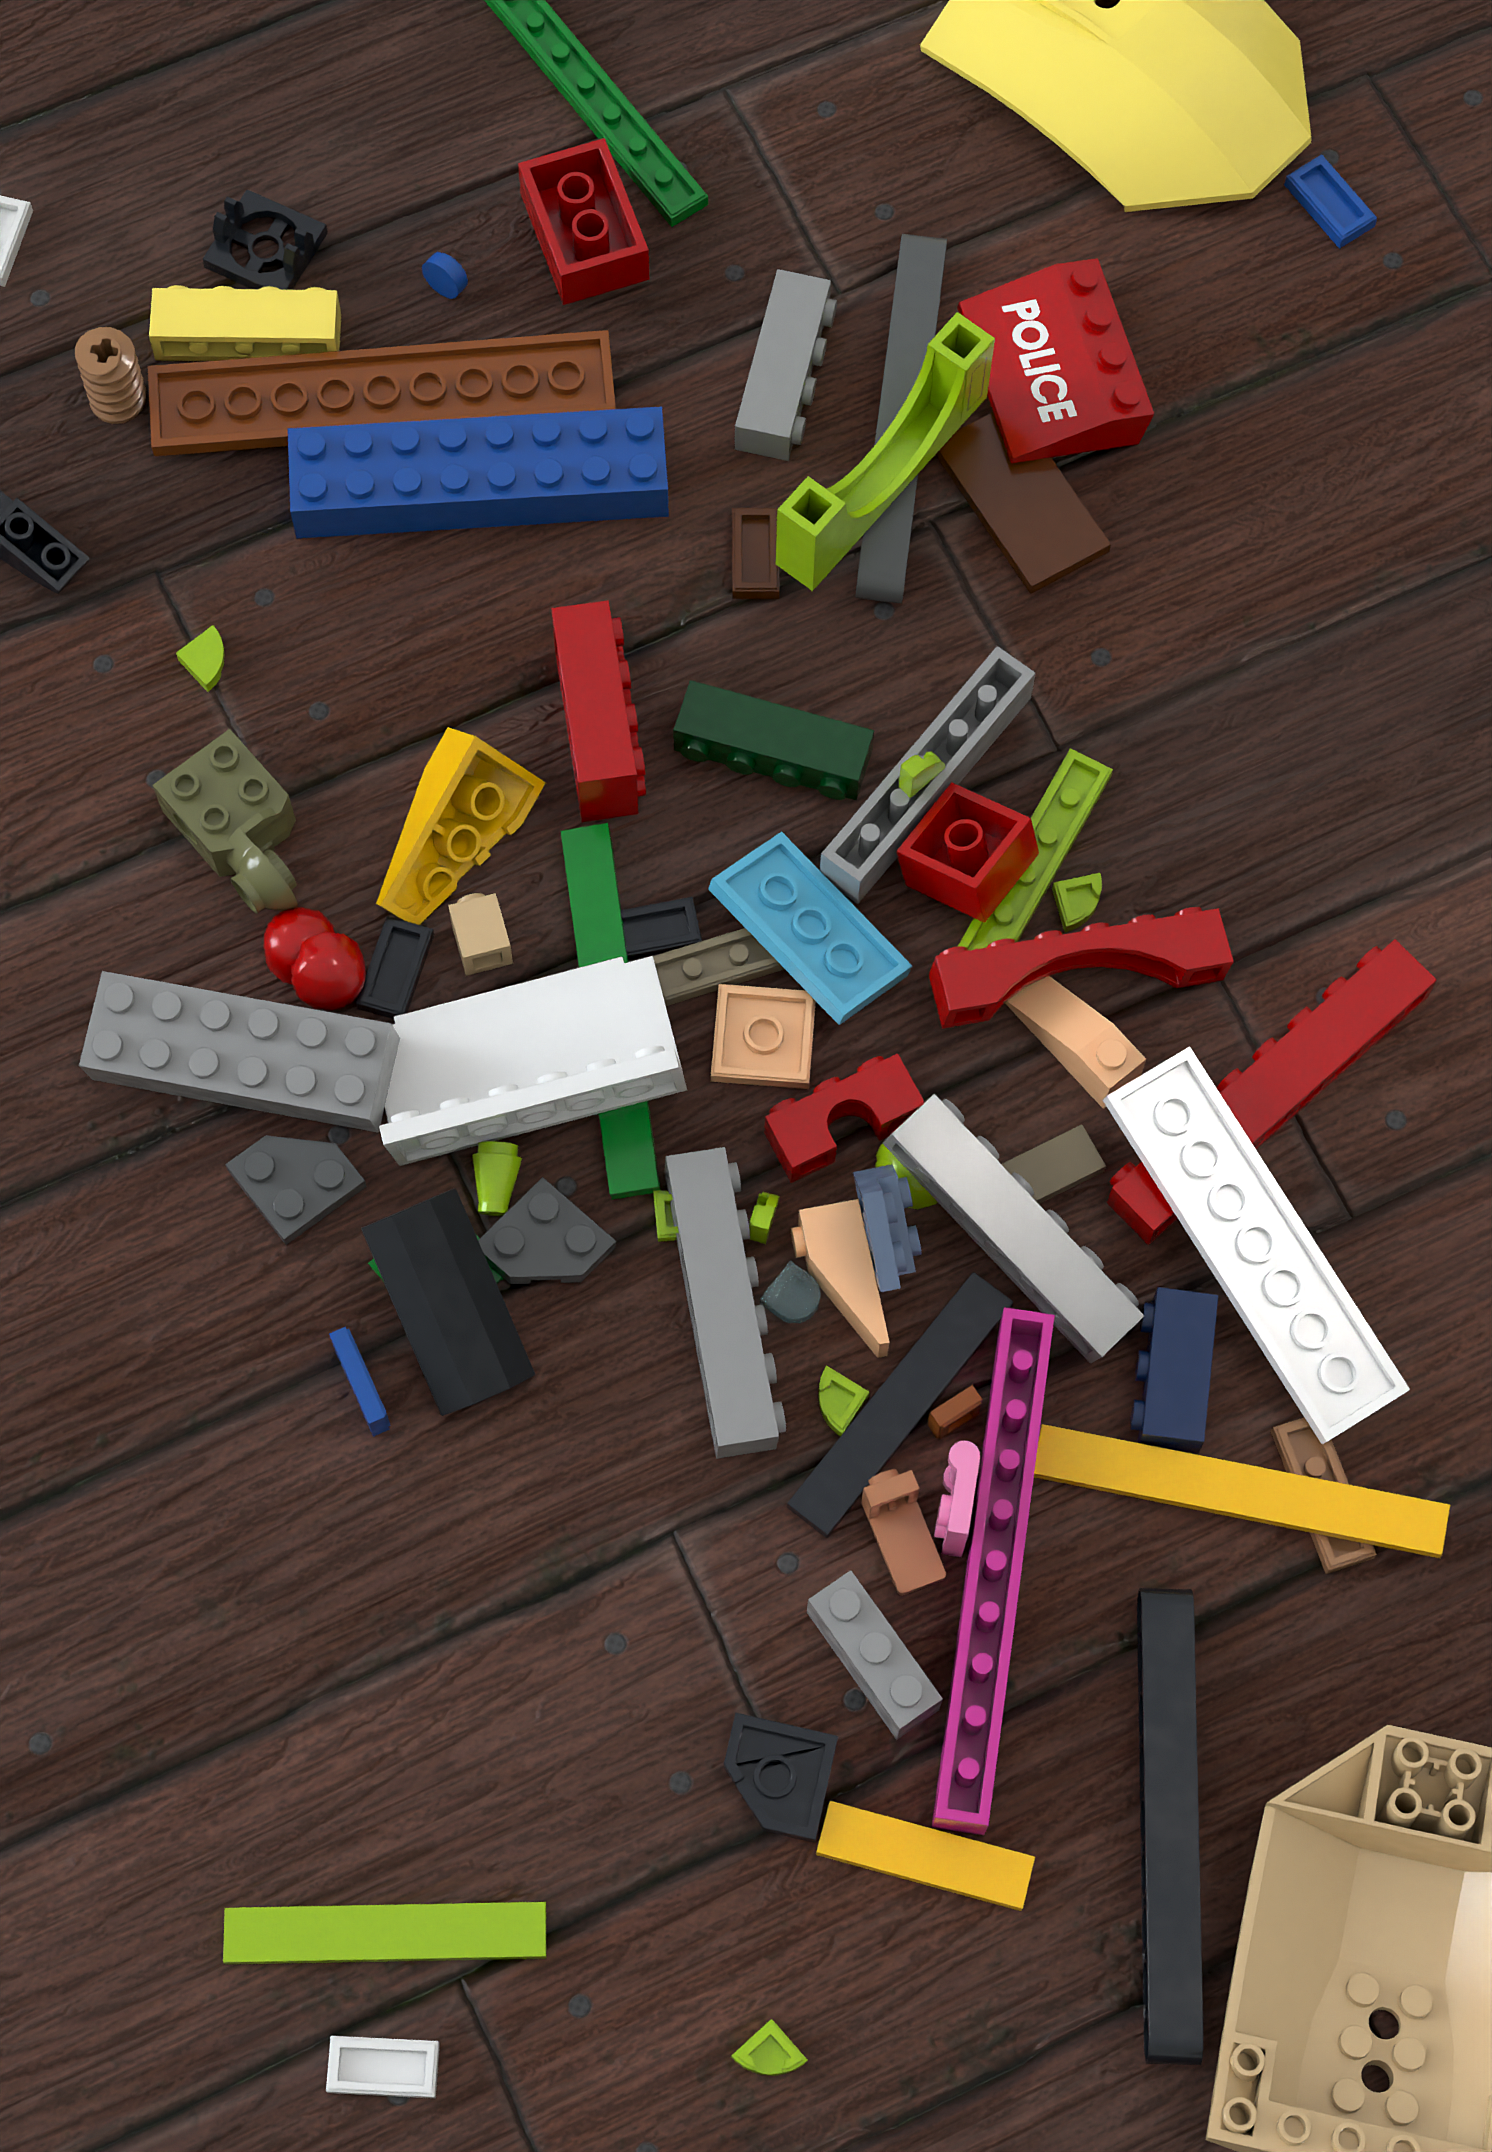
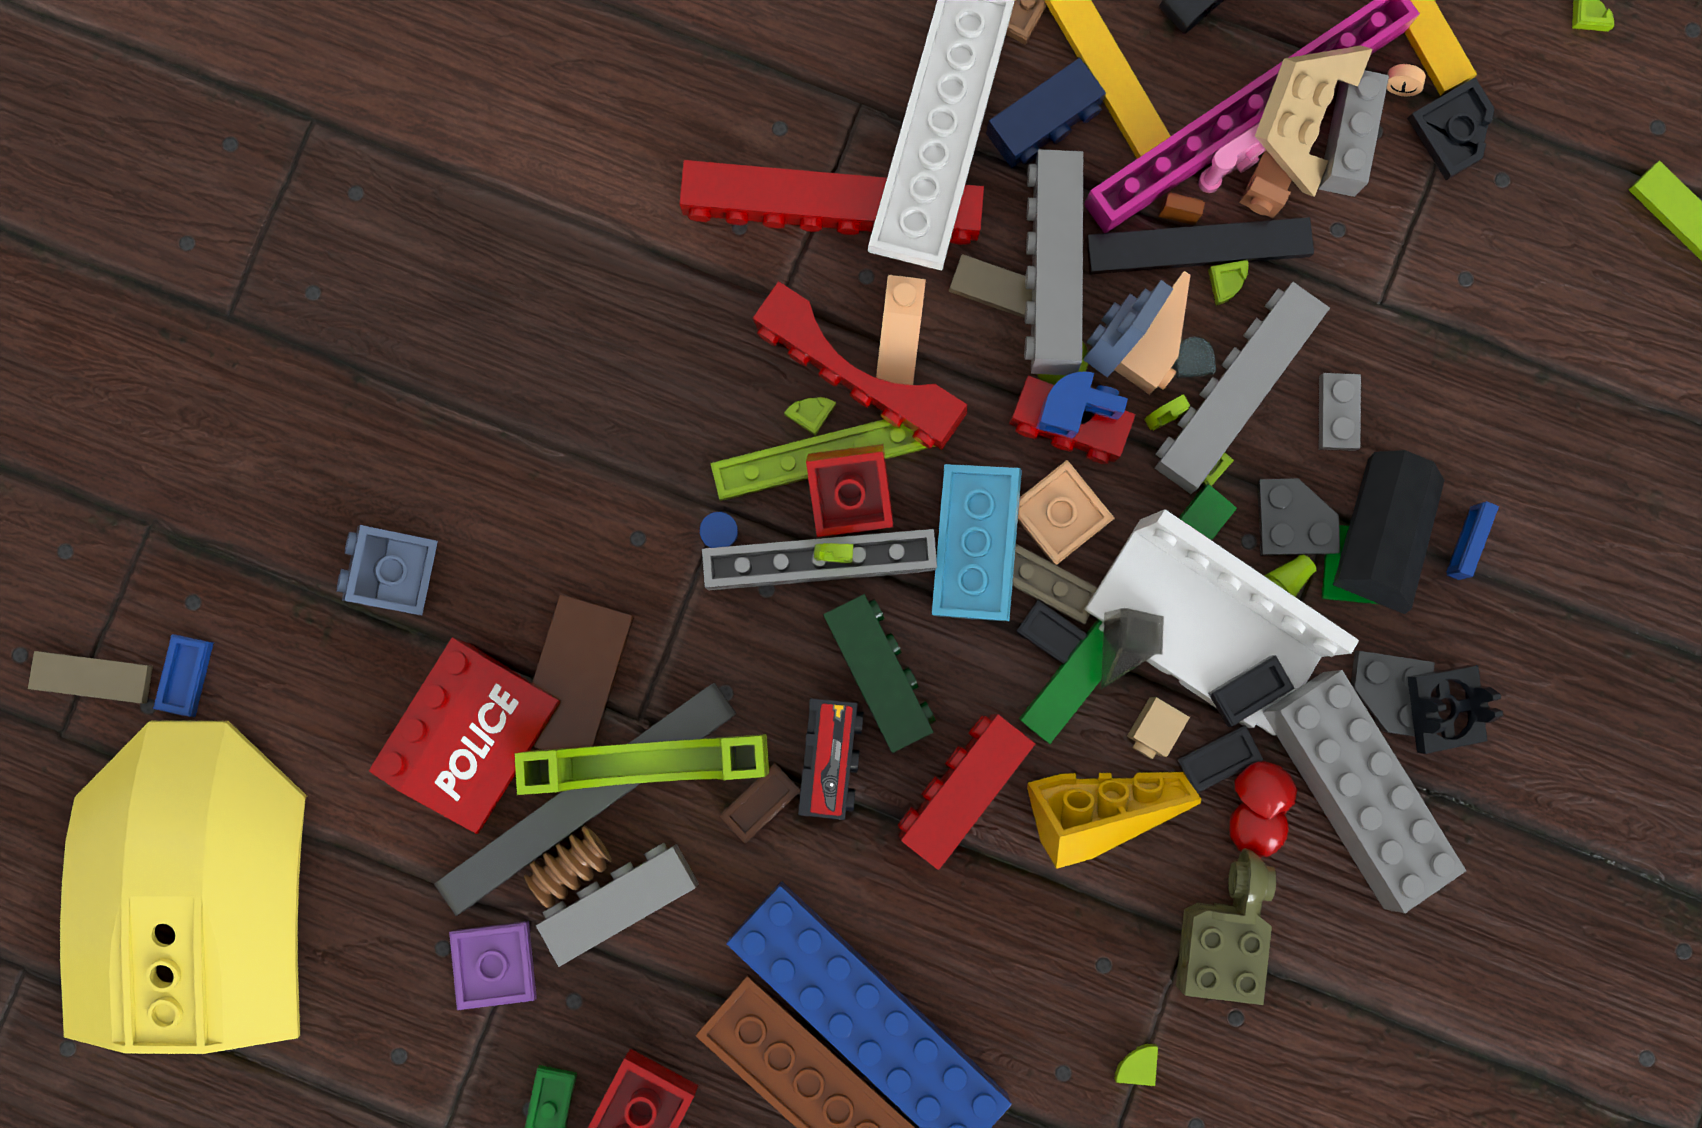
camera: 135 degrees left, 15 degrees up
none -> dark tan tile [28,651,153,703]
none -> sand blue plate [336,525,438,615]
none -> medium lavender tile [449,921,537,1010]
none -> medium nougat piece [524,825,612,908]
none -> blue tile [700,512,738,548]
none -> wedge [798,698,864,820]
none -> blue brick [1036,372,1128,439]
none -> clear smoke slope [1101,608,1164,690]
none -> black tile [1208,655,1295,727]
none -> tan wing [1255,46,1373,197]
none -> light grey plate [1318,373,1361,451]
none -> light nougat tile [1387,64,1426,96]
none -> black piece [1407,665,1503,754]

